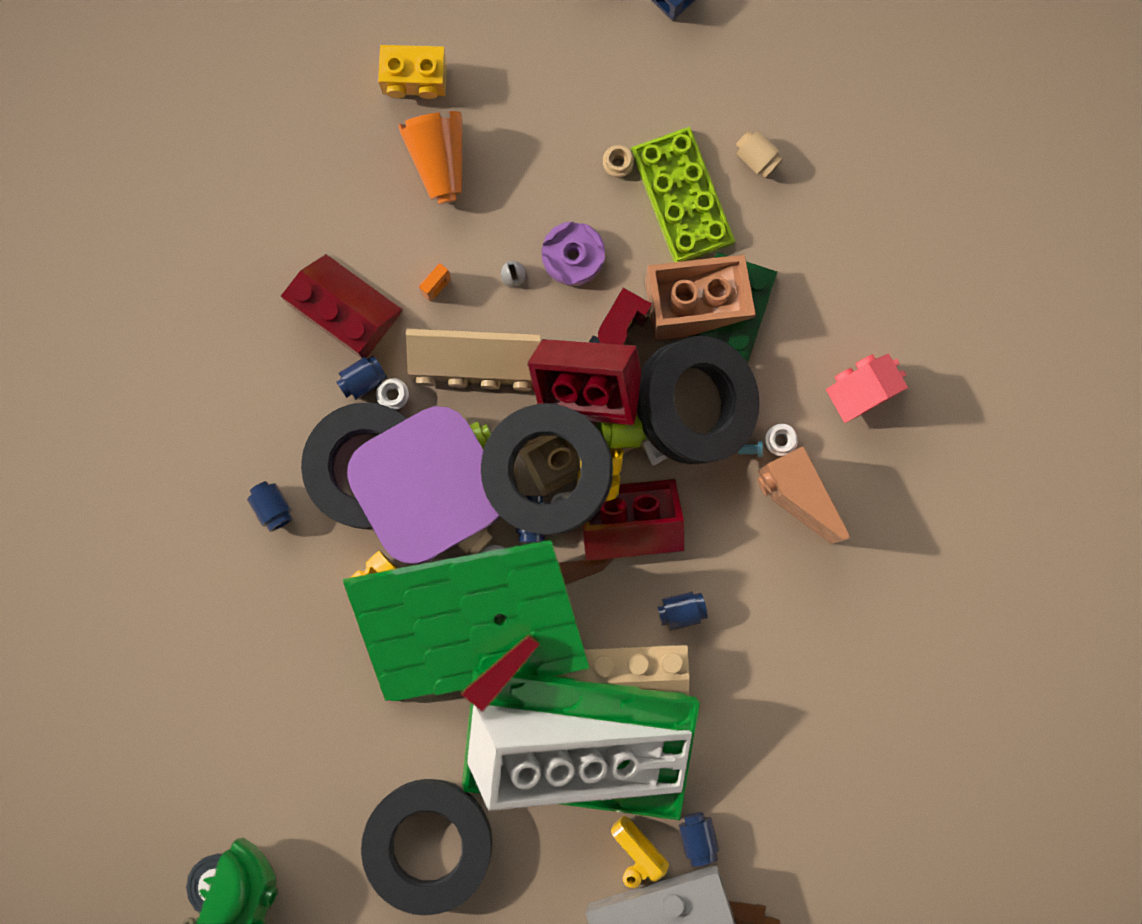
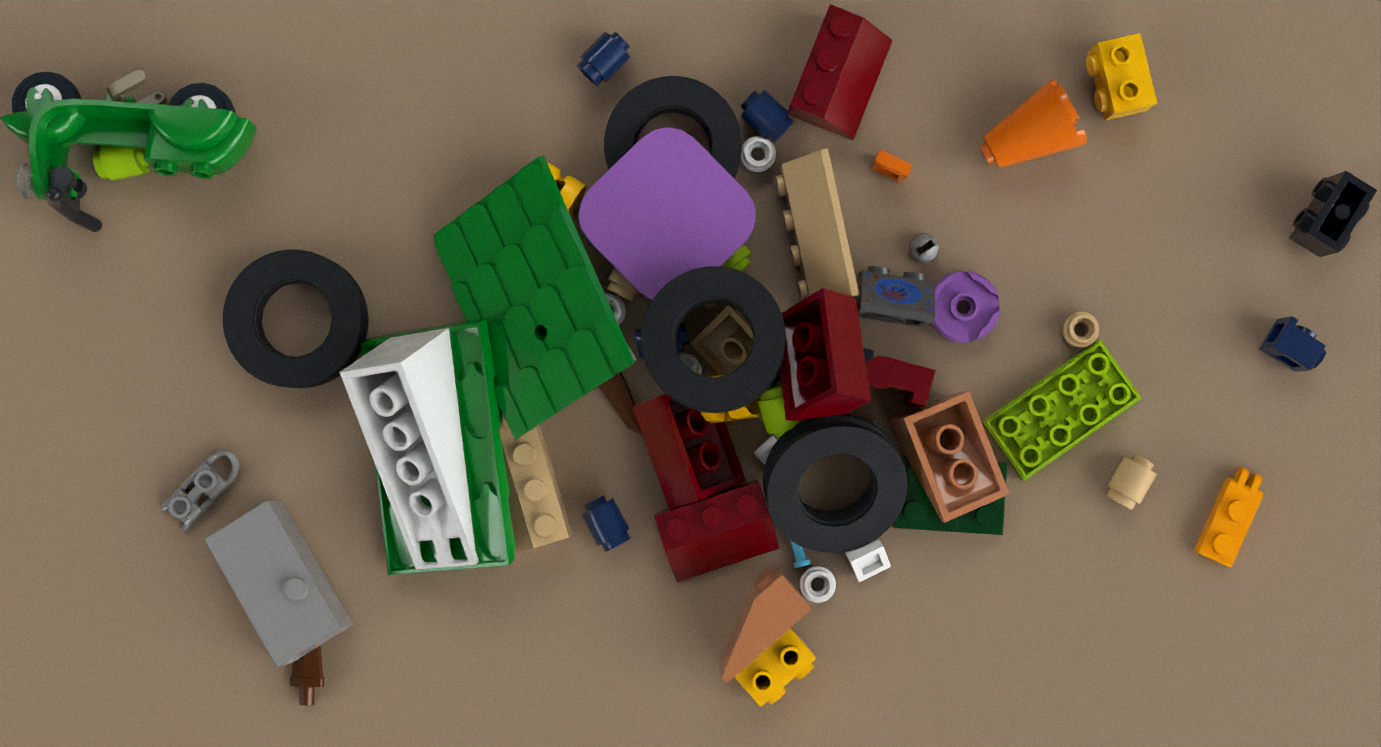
camera: 75 degrees right, 5 degrees up
dark red piece [461,633,540,713] -> none
yellow piece [611,815,669,888] -> none
dark blue brick [679,812,719,866] -> none
coral brick [826,353,908,423] -> none
none -> dark red slope [654,480,780,582]
none -> yellow brick [735,627,817,707]
none -> white plate [845,538,891,582]
none -> dark grey slope [855,266,935,328]
none -> light orange hinge [1193,467,1263,568]

